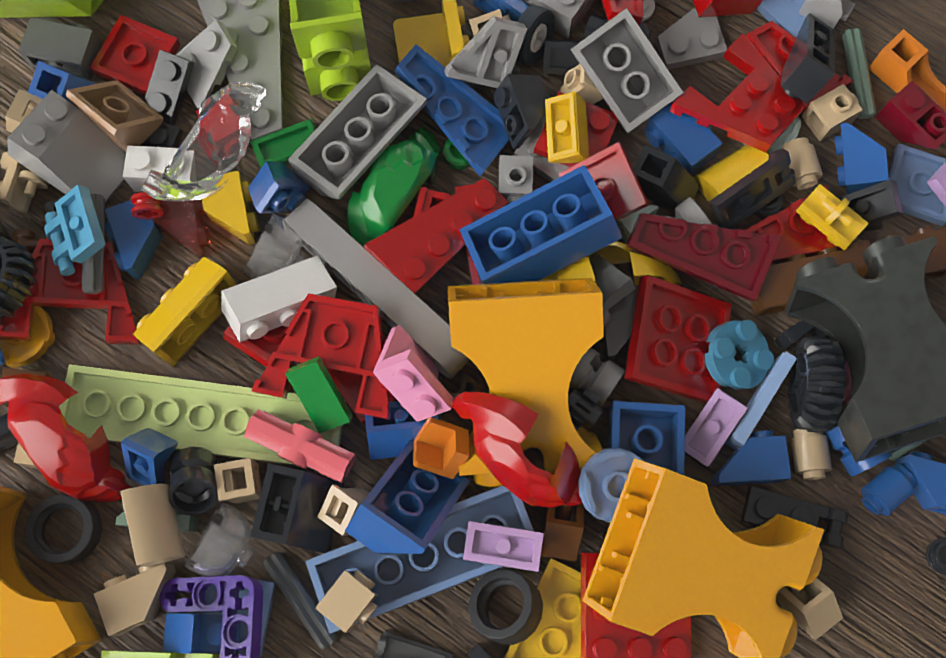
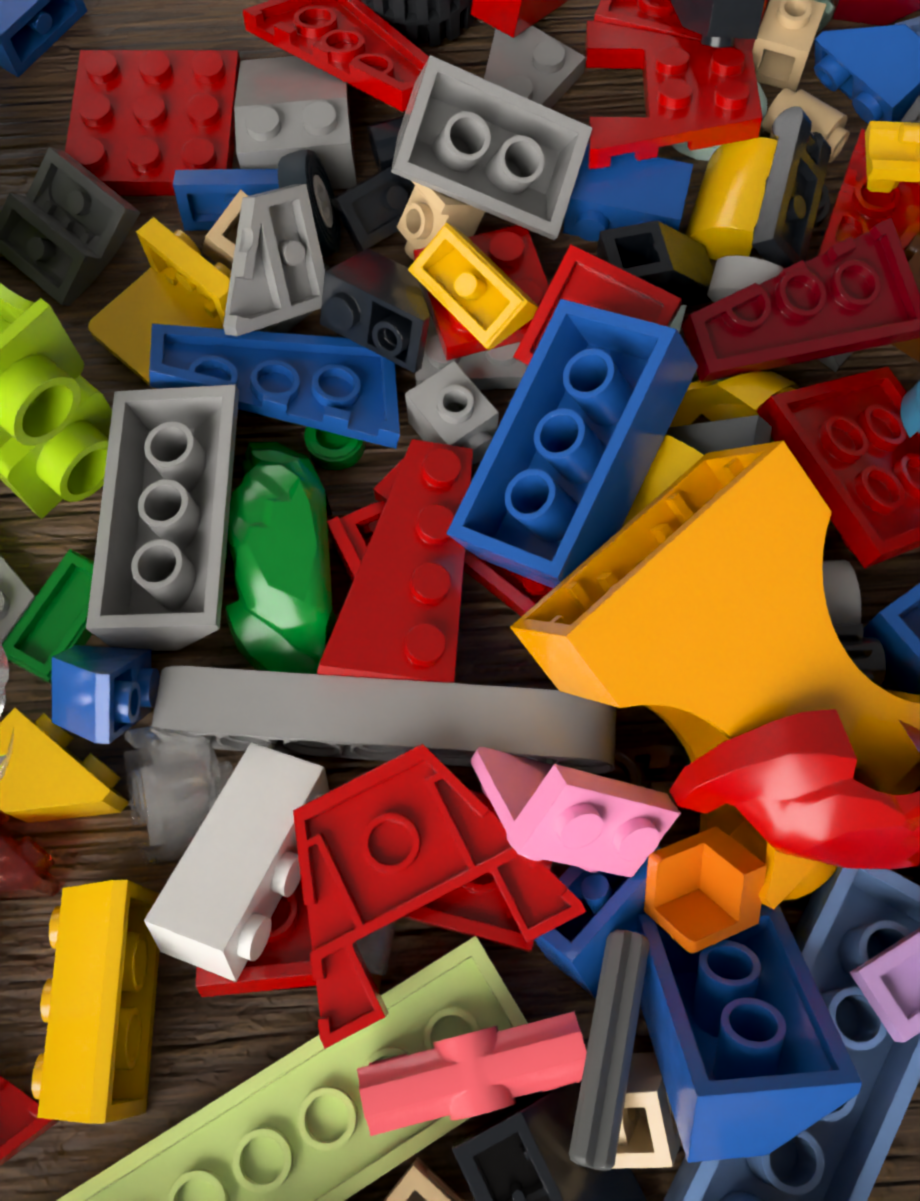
camera: 35 degrees left, 5 degrees down
green tile [285,356,353,434] -> none
none -> dark grey axle [569,930,650,1171]

